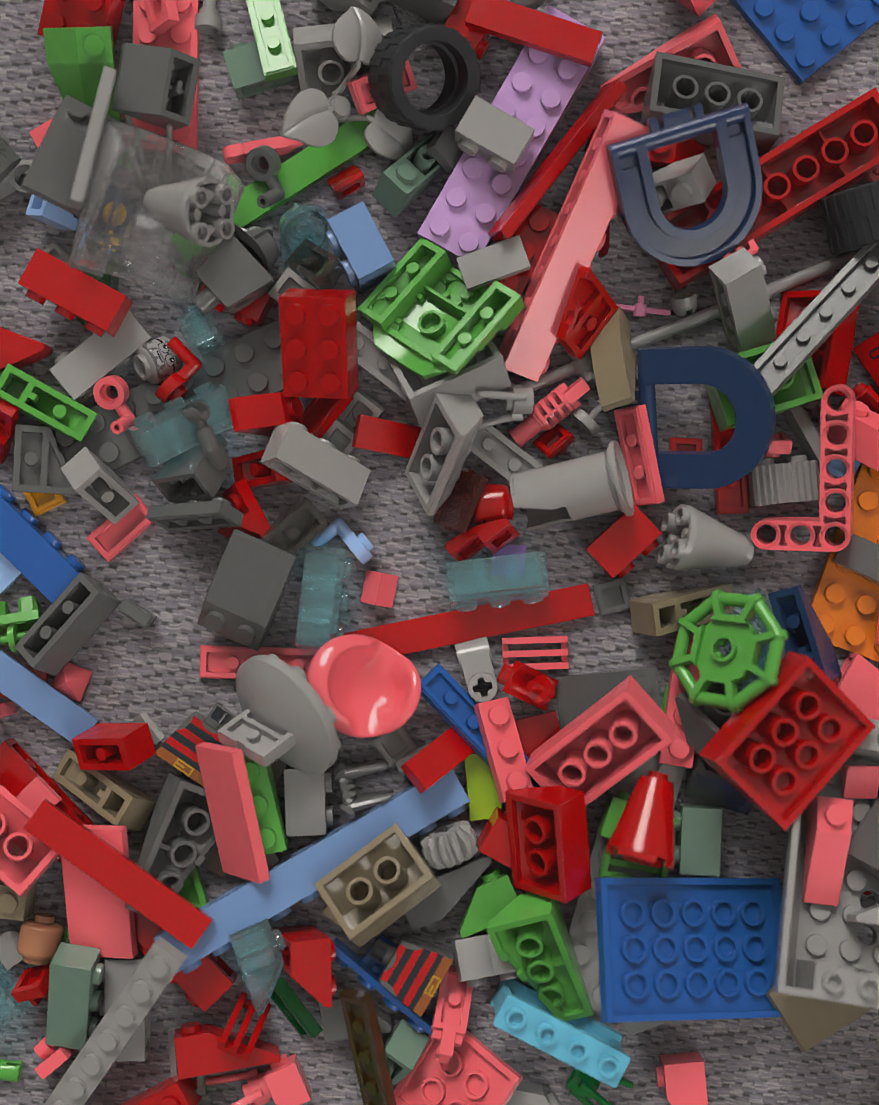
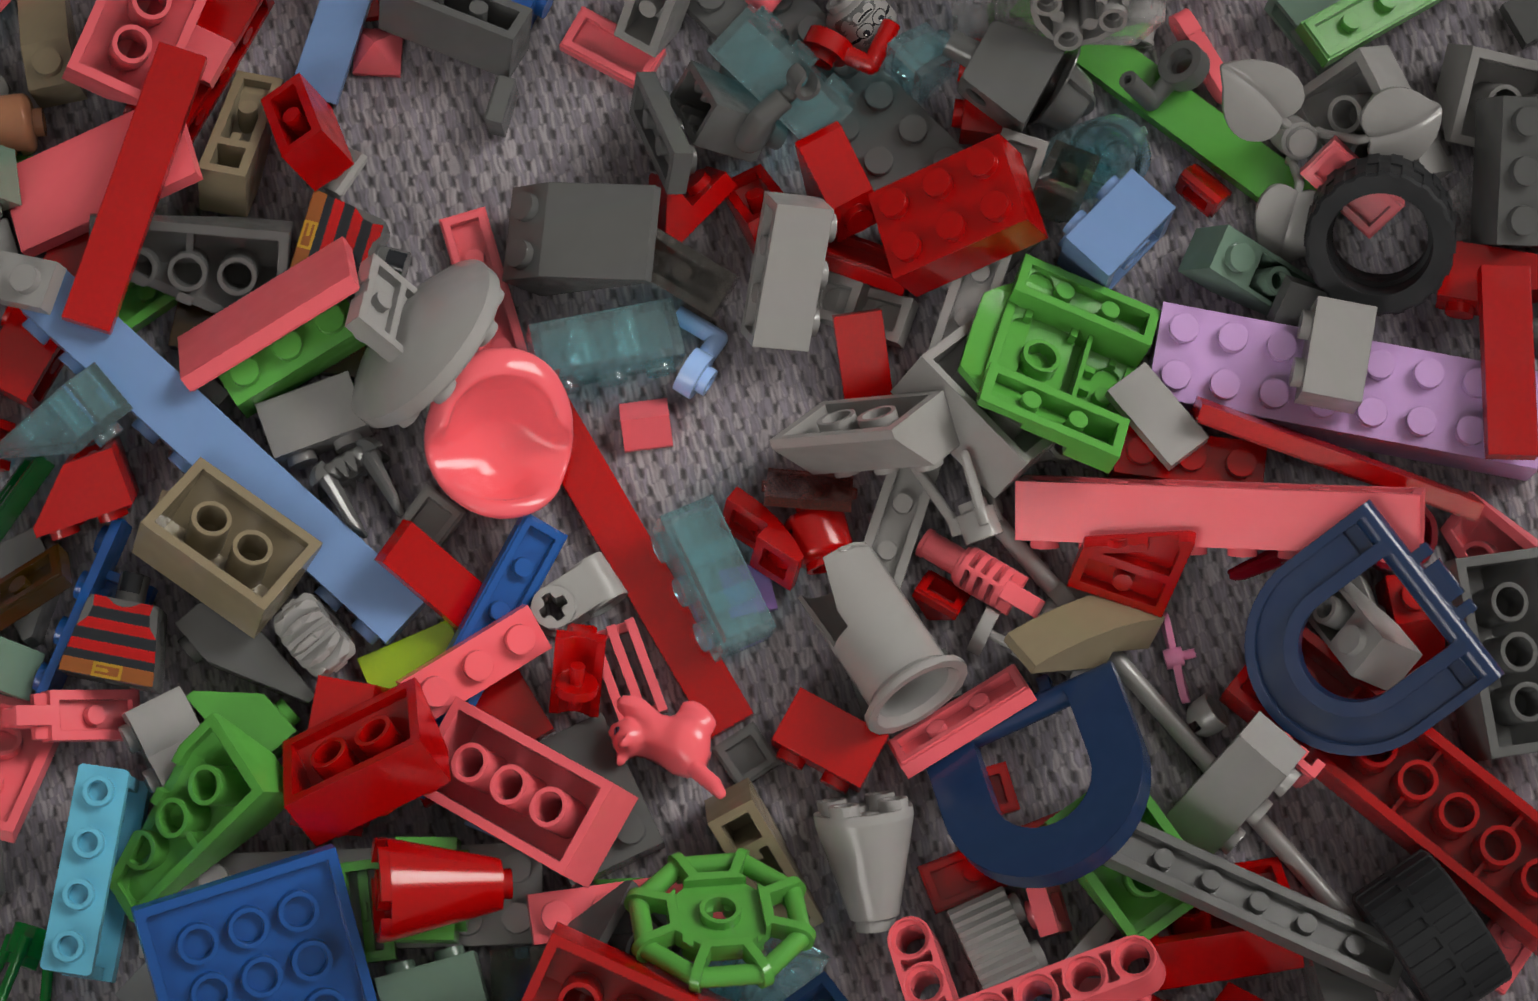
camera: 70 degrees right, 10 degrees down
none -> coral animal [608,695,726,799]

